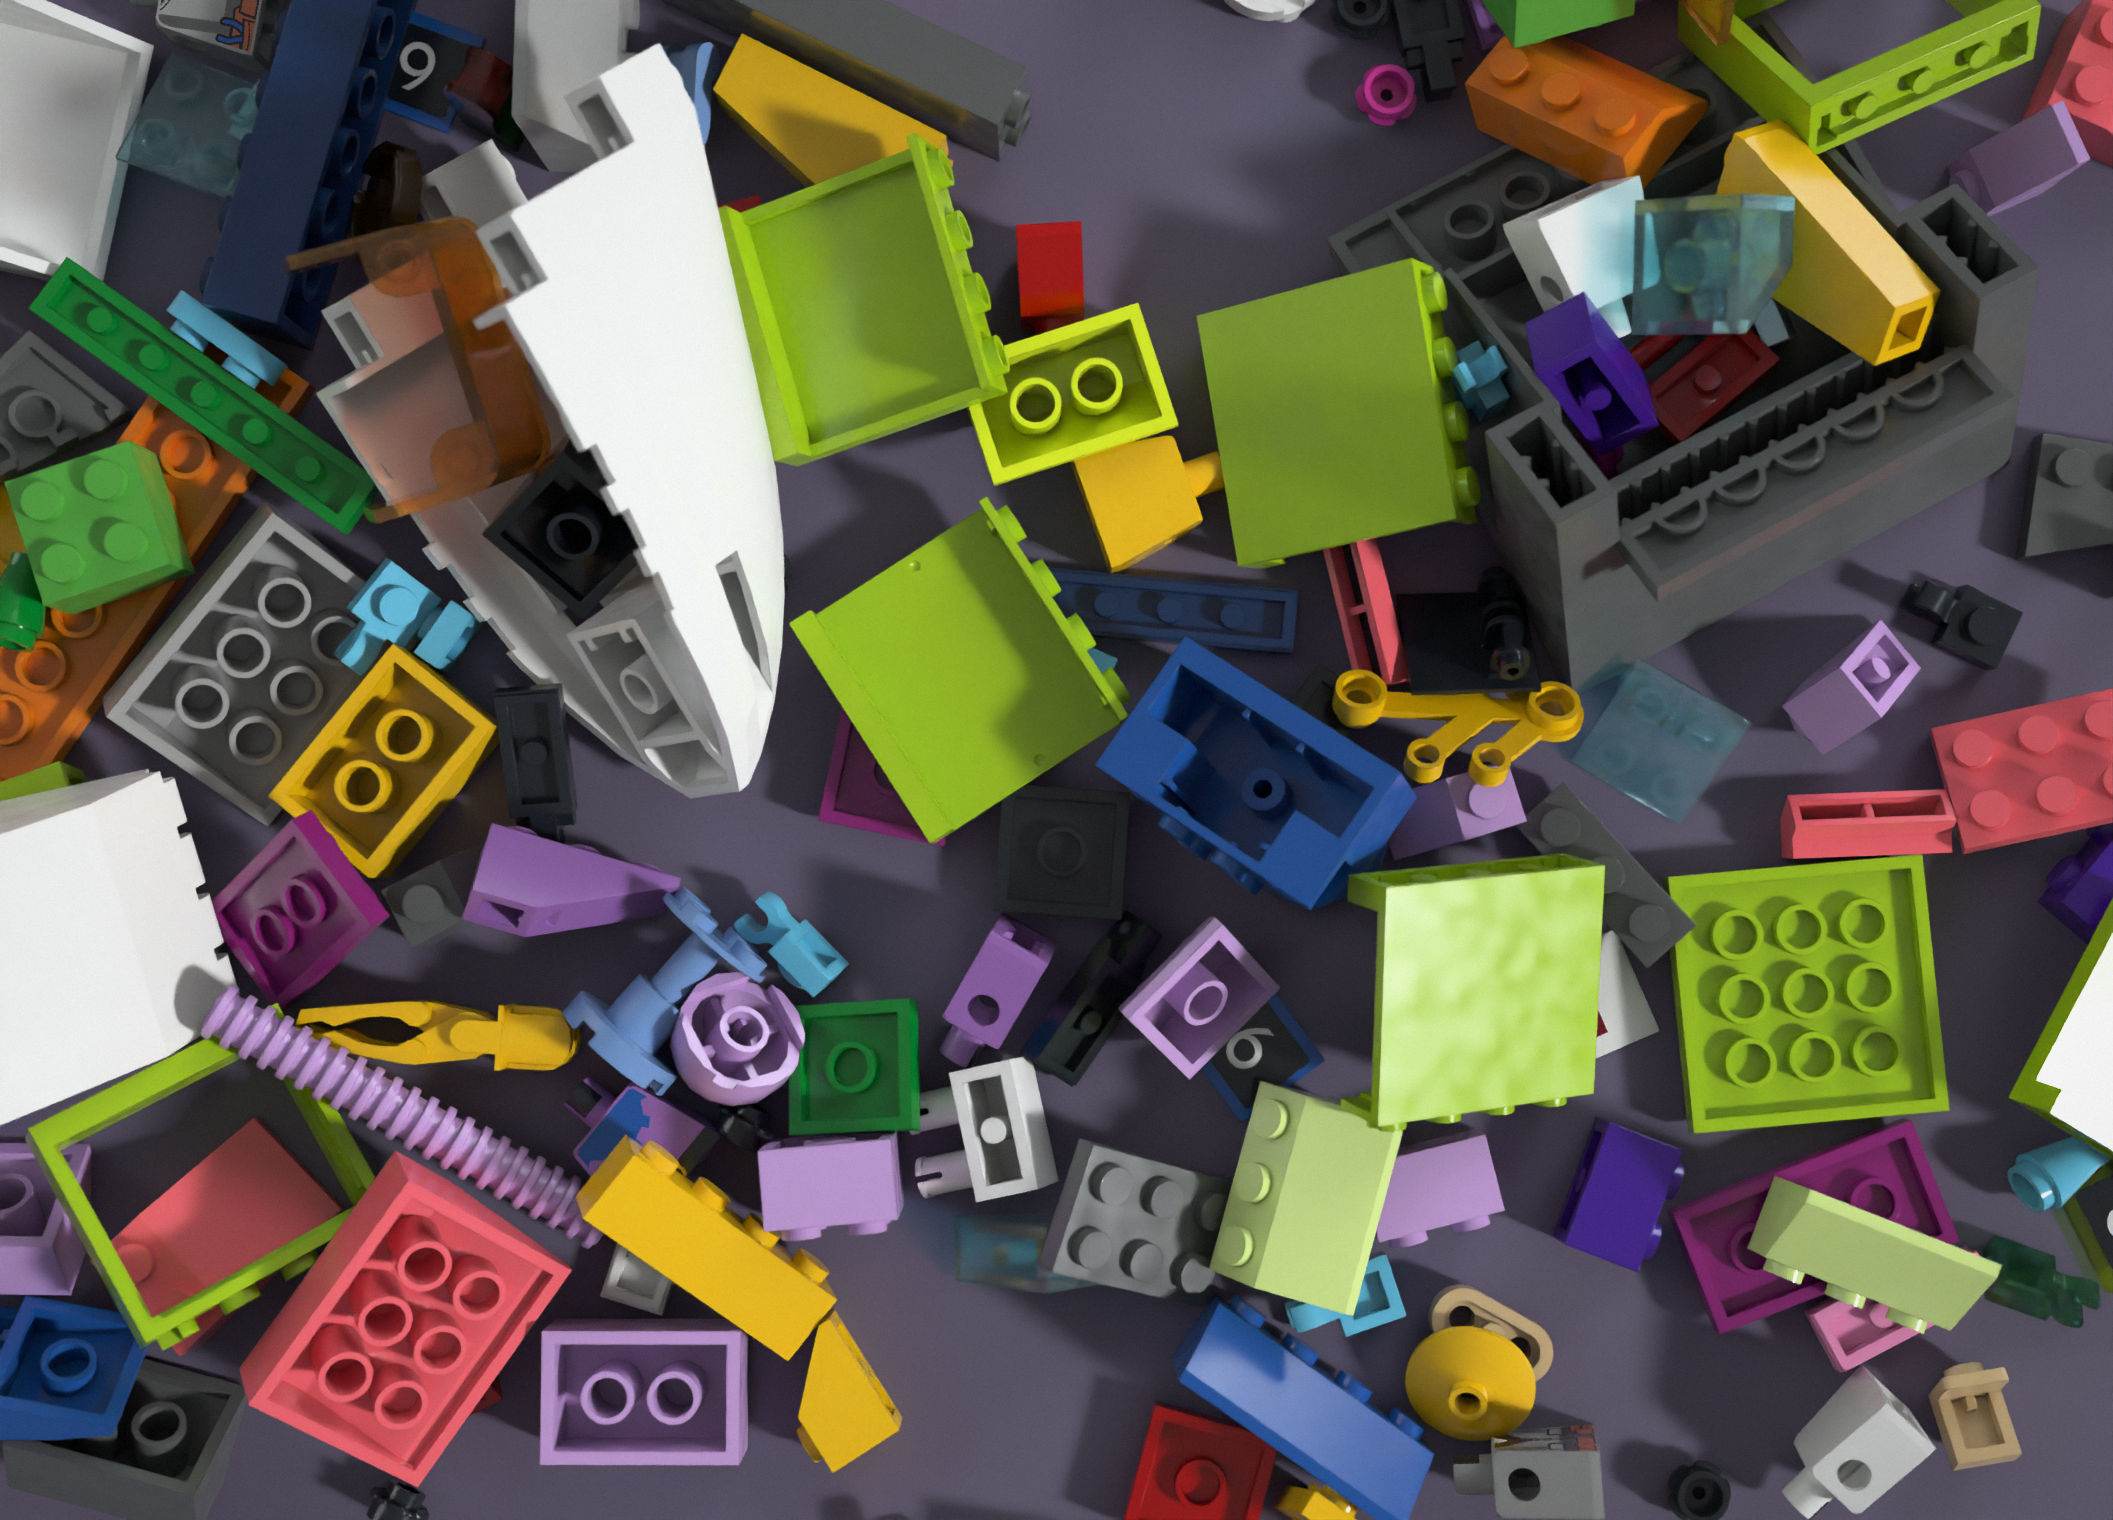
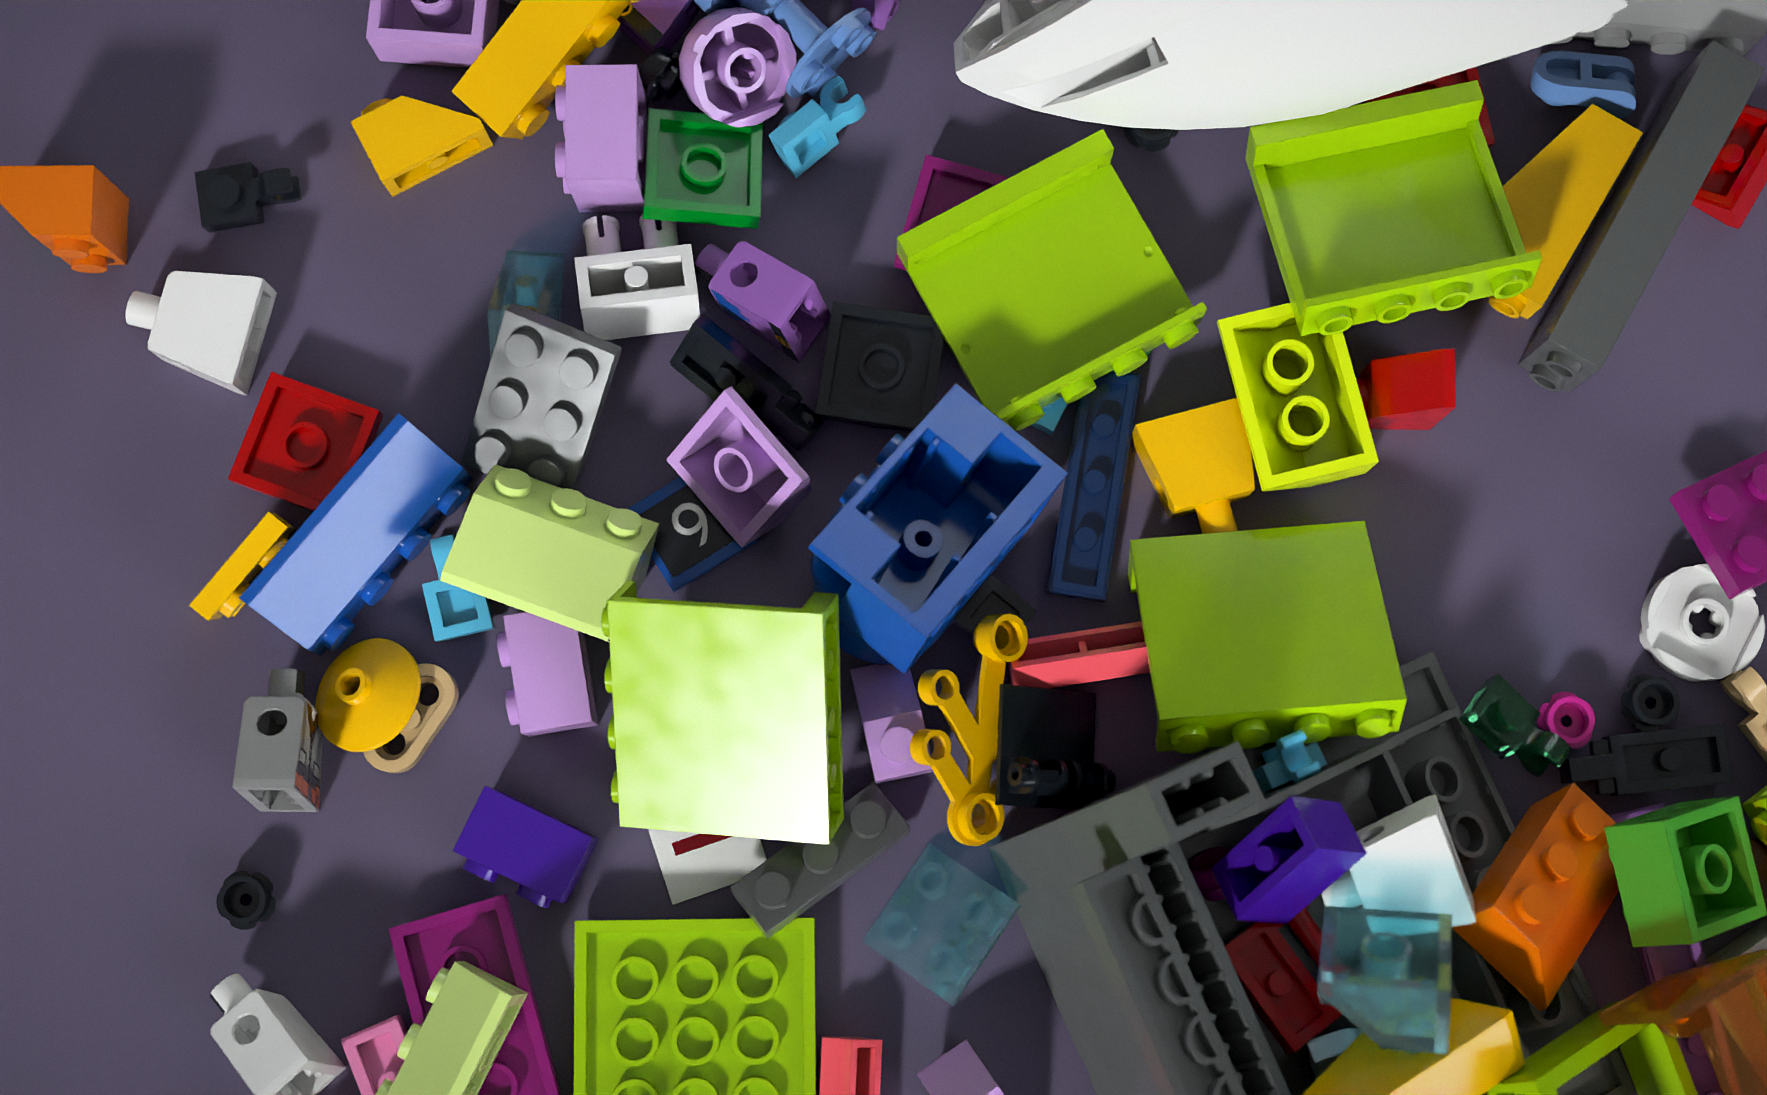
camera: 100 degrees right, 5 degrees down
none -> clear green plate [1459,673,1571,777]

